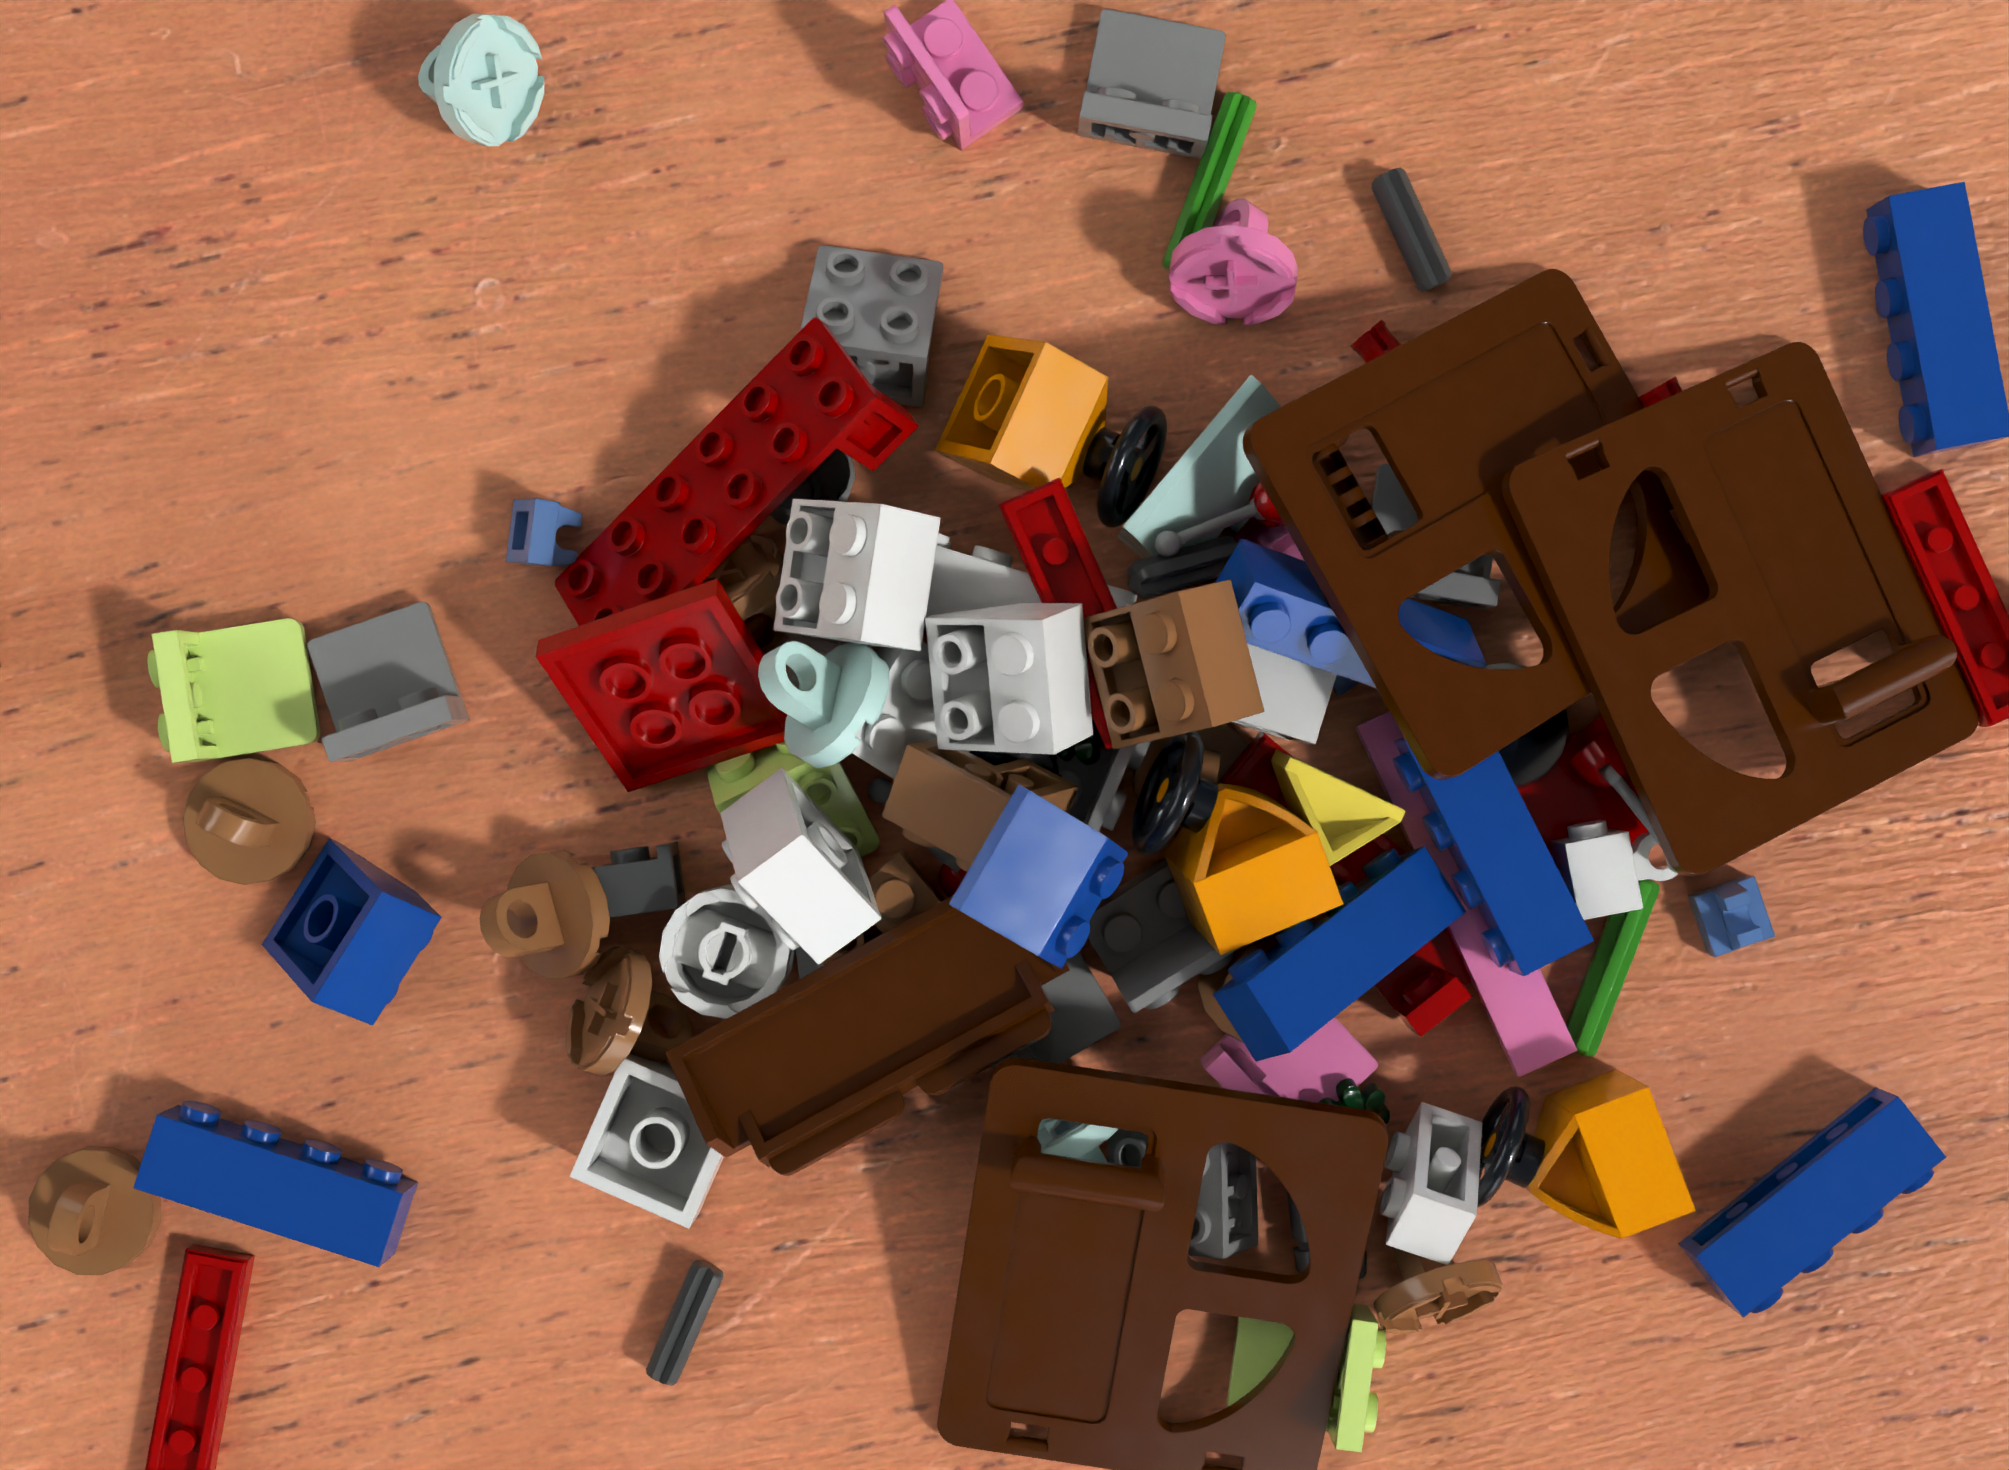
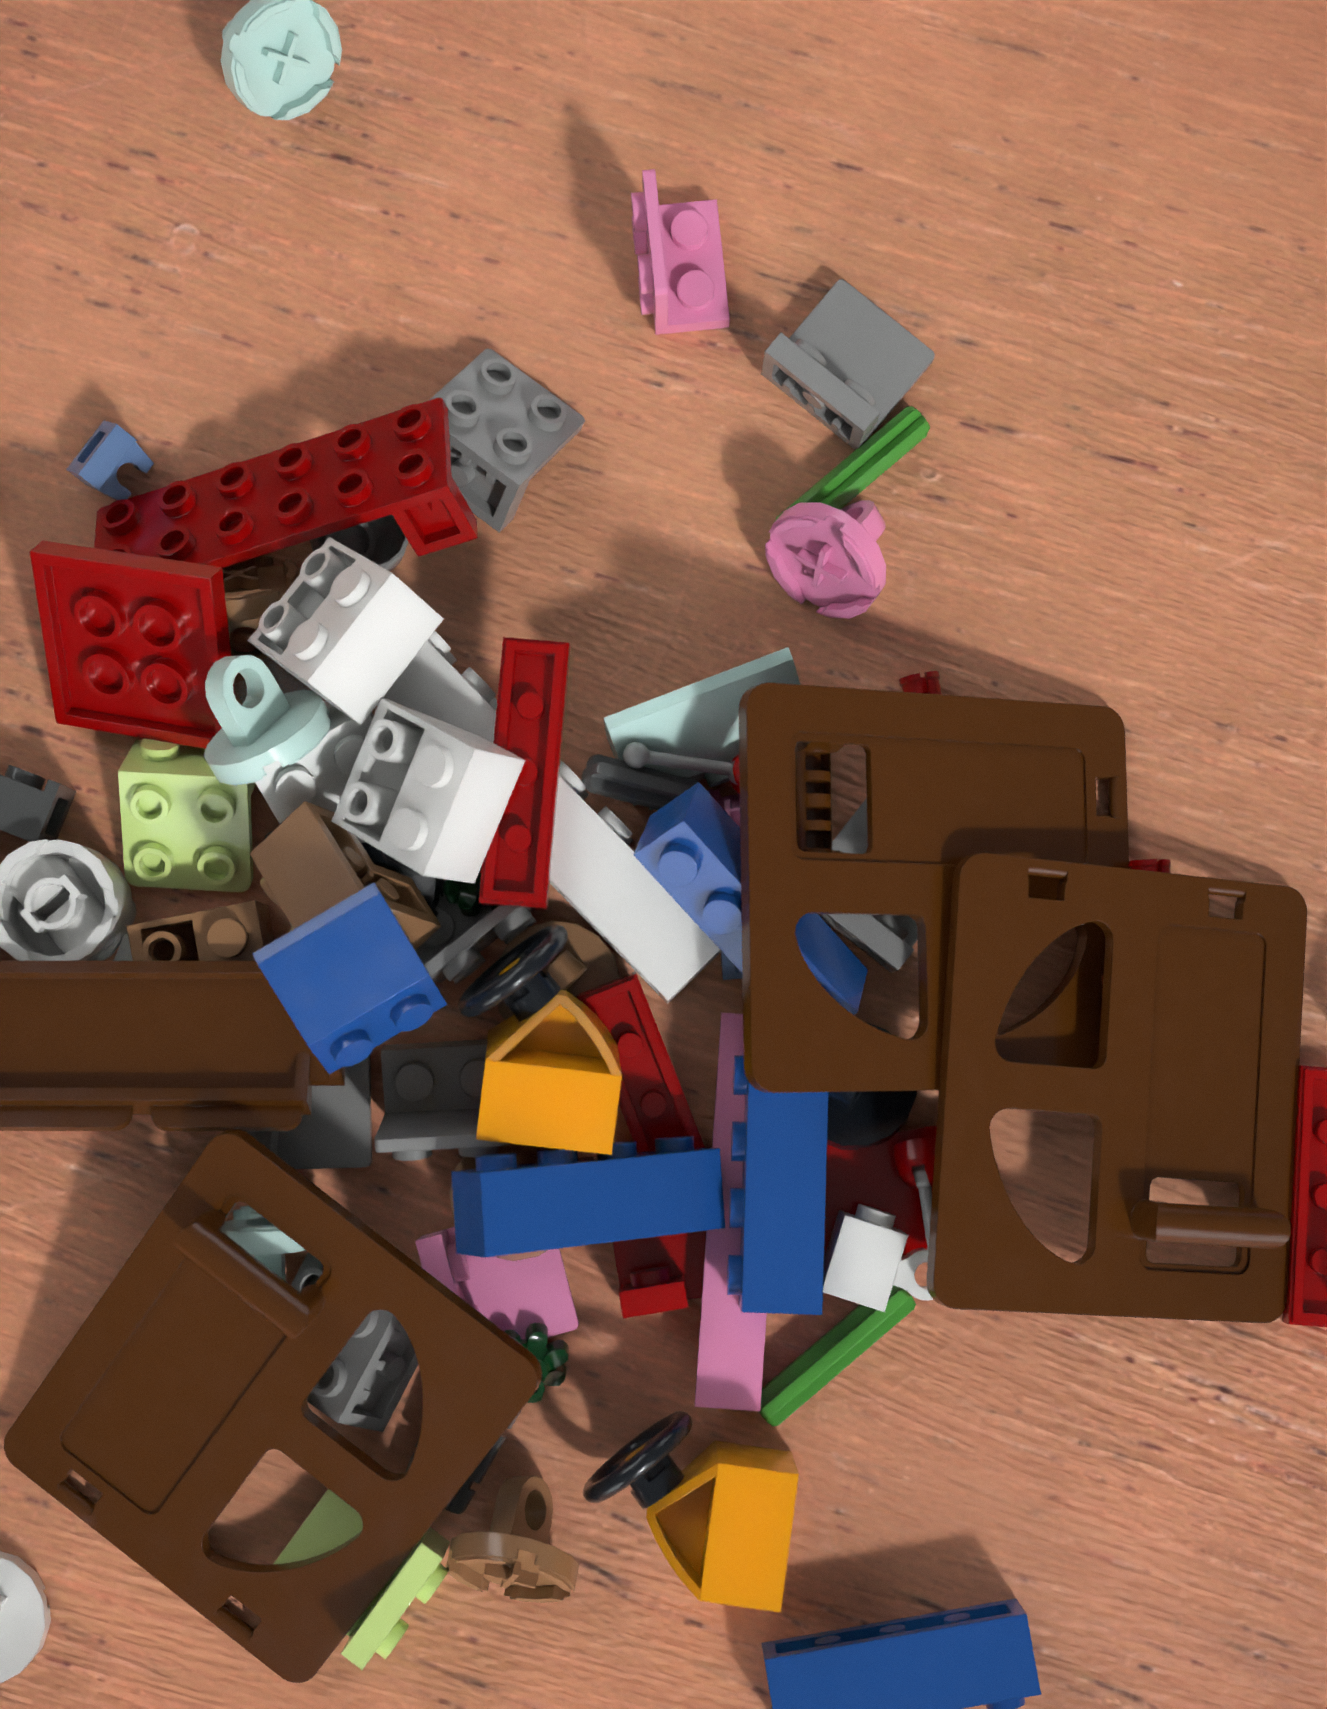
camera: 25 degrees right, 5 degrees down
white brick [720,768,882,965] -> none
light orange piece [935,334,1167,528] -> none
medium nougat slope [1083,579,1264,749] -> none
light yellow slope [1271,749,1406,866] -> none
dark grey axle [1372,167,1452,292] -> none
white brick [1380,1102,1482,1265] -> none
medium blue tile [1687,875,1775,957] -> none

